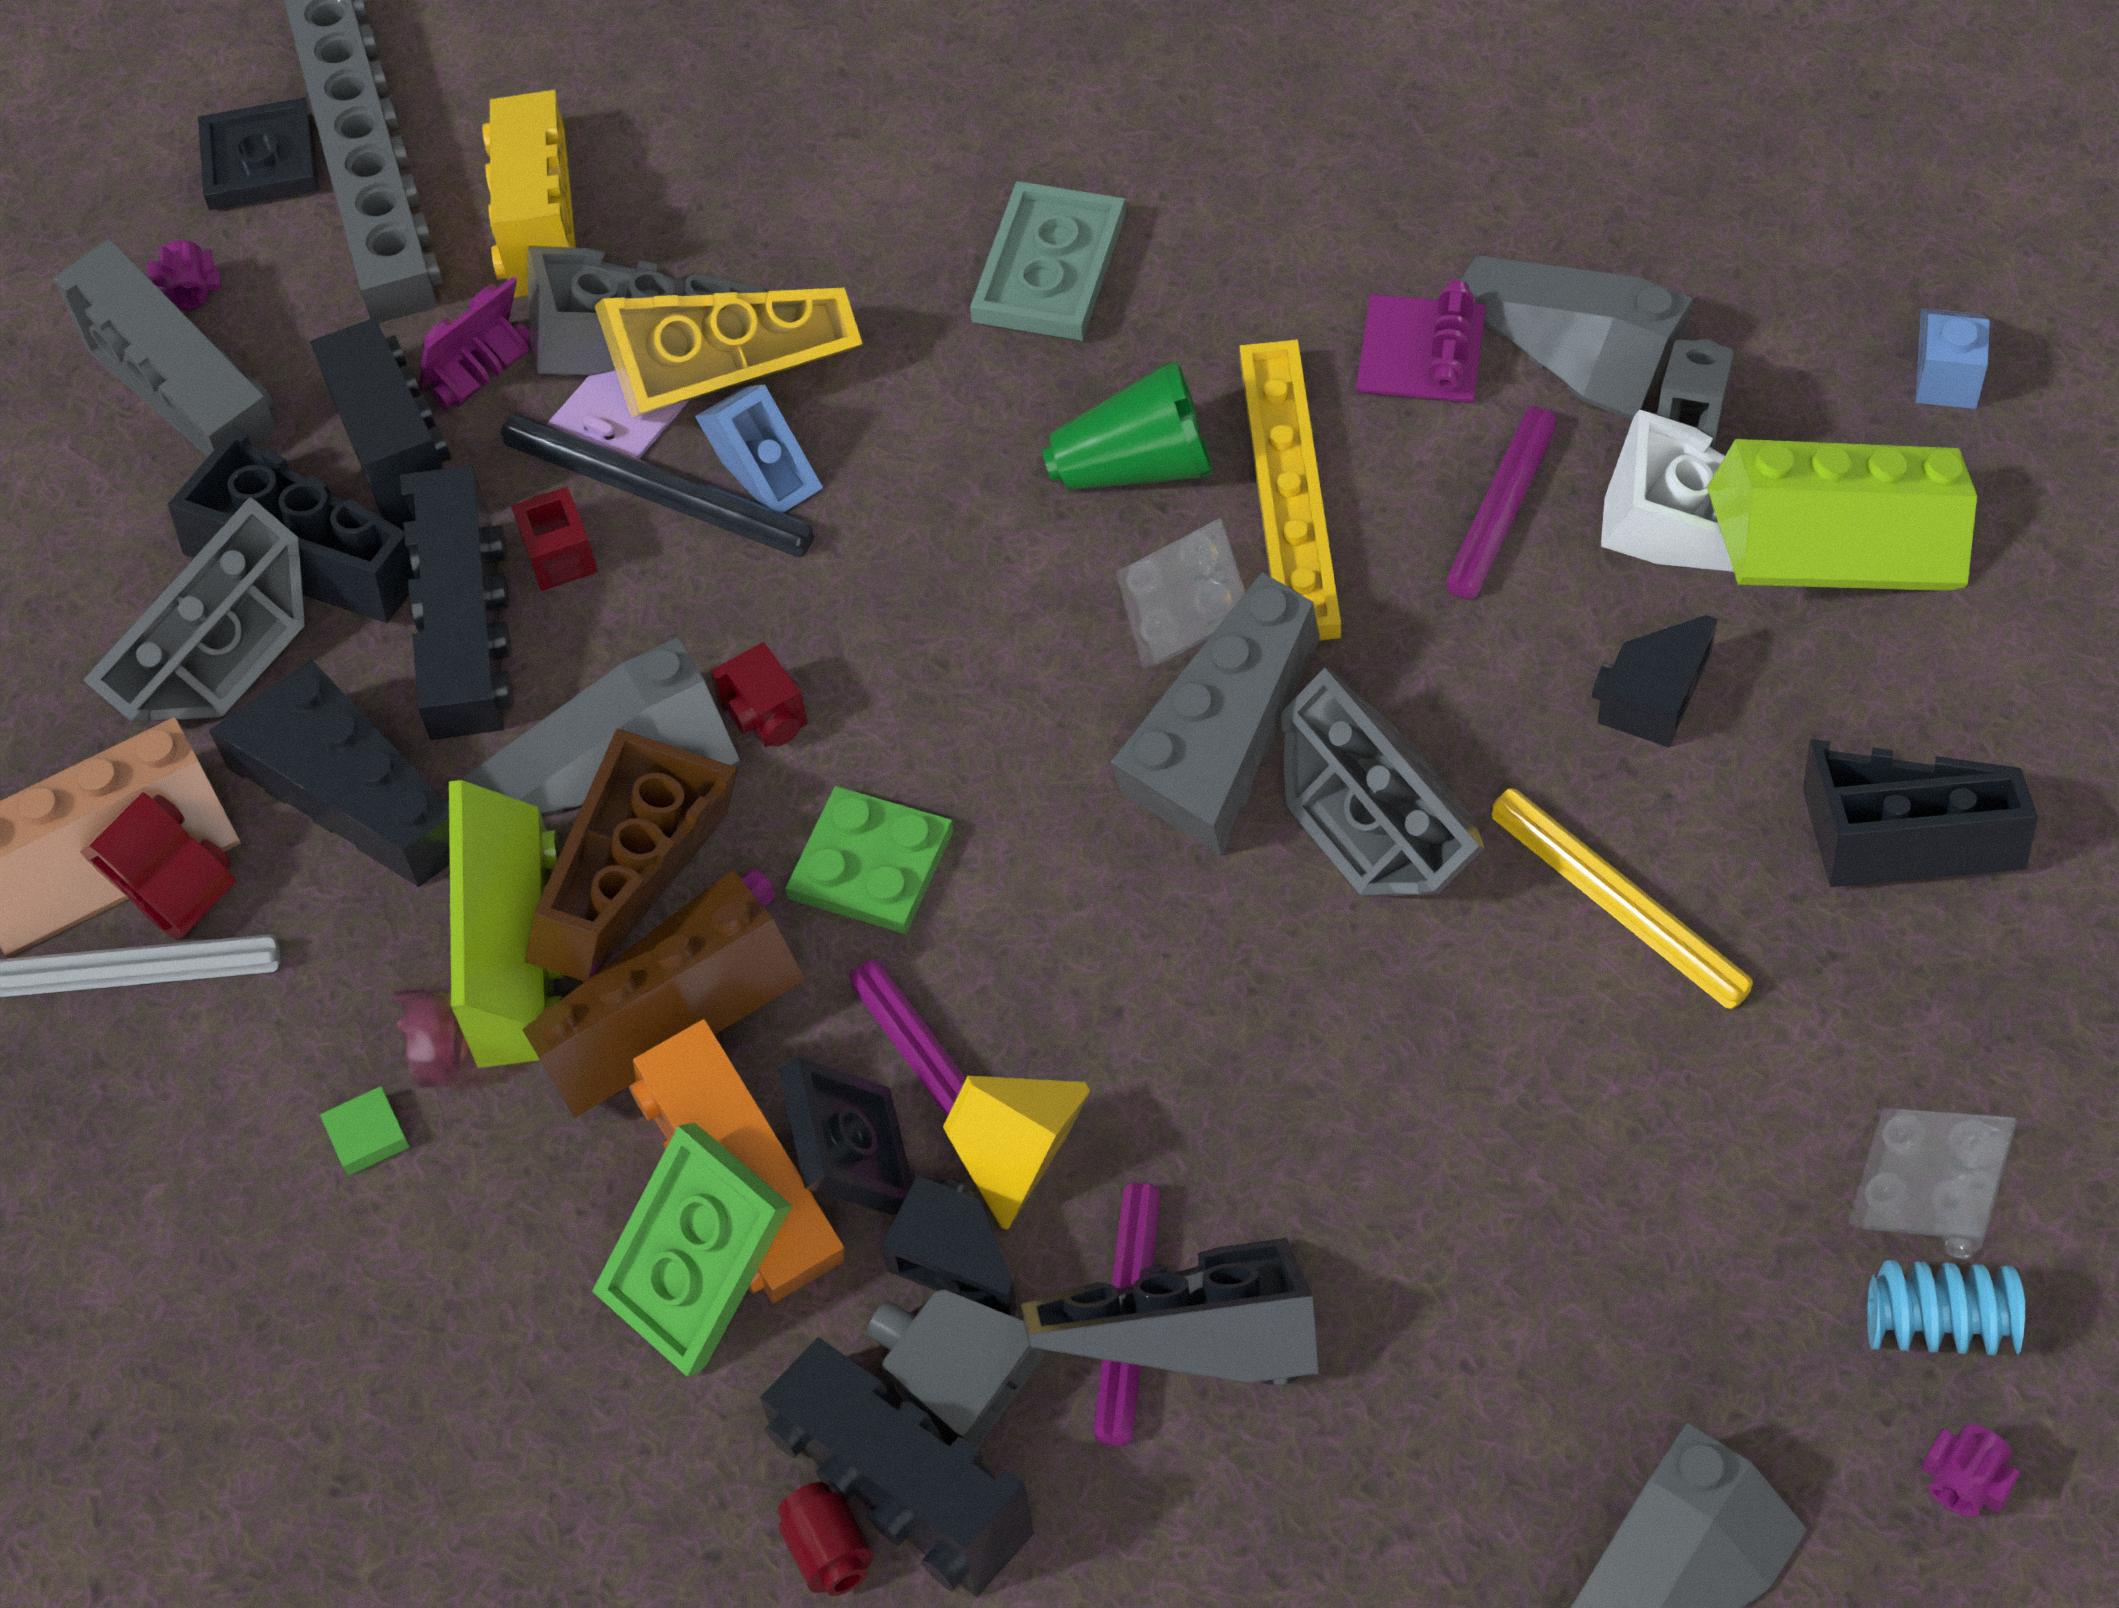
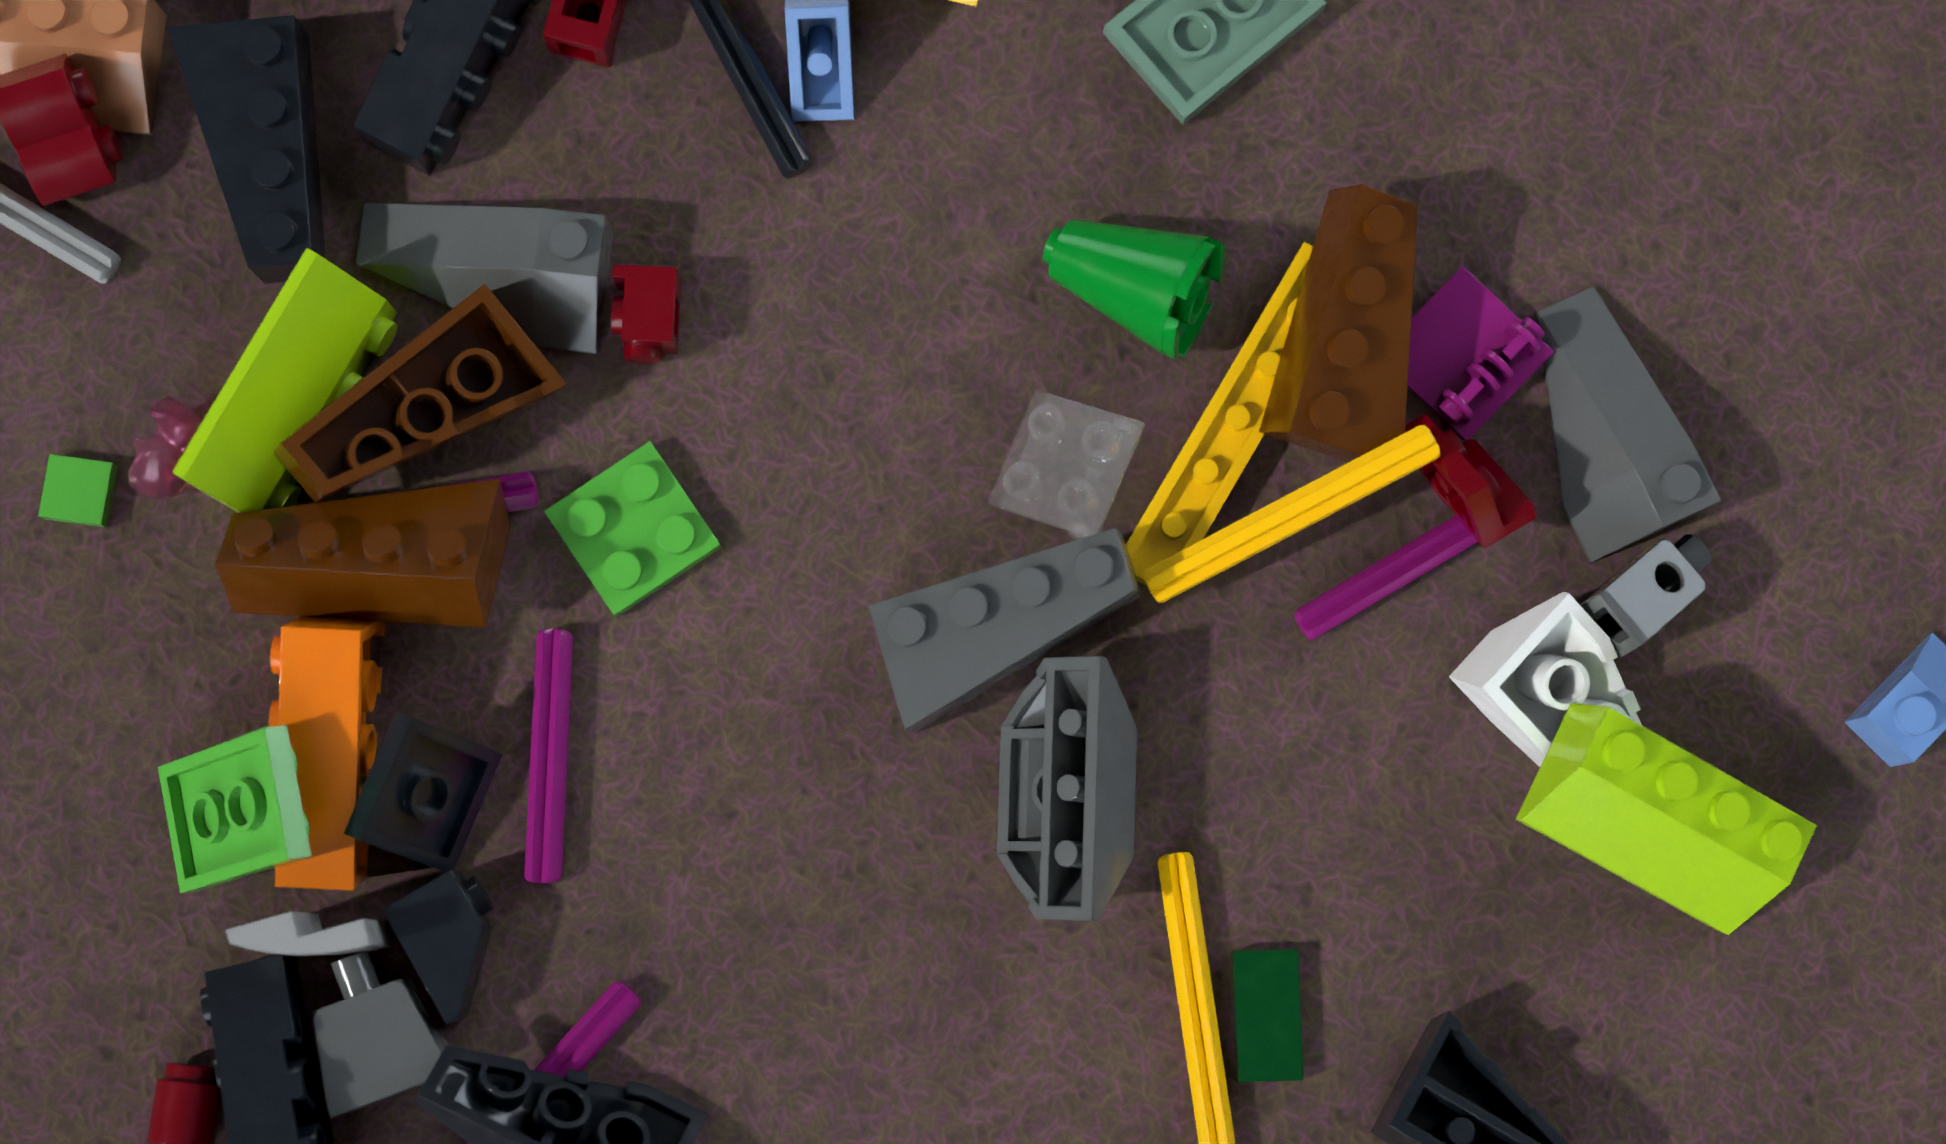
camera: 25 degrees right, 25 degrees up
yellow slope [943,1076,1090,1230] -> none
black slope [1592,615,1718,748] -> none
none -> light grey slope [226,911,394,955]
none -> yellow axle [1143,425,1441,603]
none -> dark green tile [1231,949,1304,1082]
none -> reddish brown wedge [1259,184,1418,463]
none -> dark red bracket [1405,413,1537,549]

